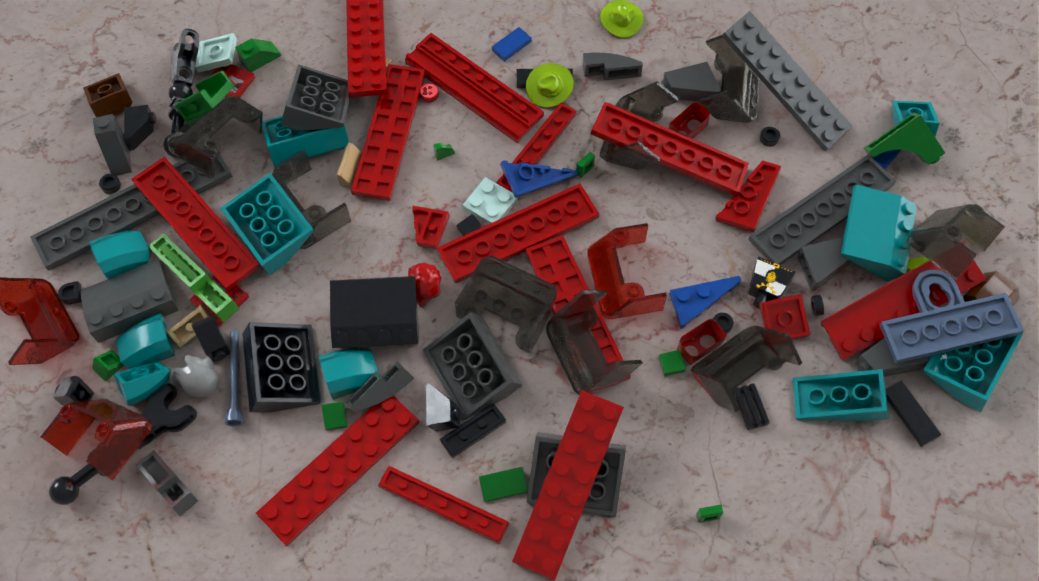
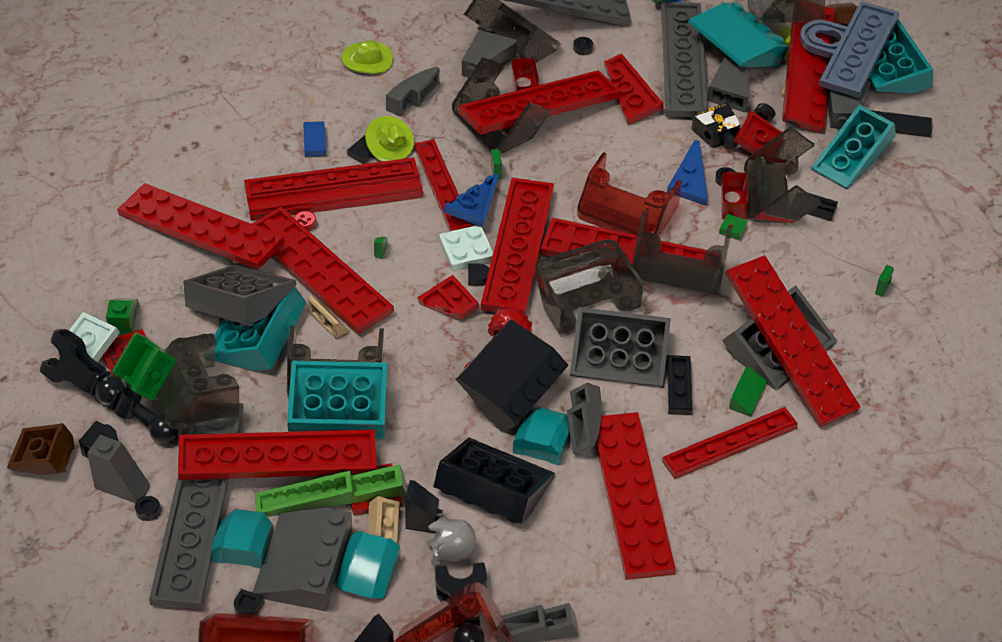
camera: 55 degrees left, 15 degrees down
green slope [92,350,124,381] -> none
teal slope [114,361,172,406] -> none
sand blue piece [225,329,243,426] -> none
green slope [321,401,347,430] -> none
slope [426,383,462,432] -> none

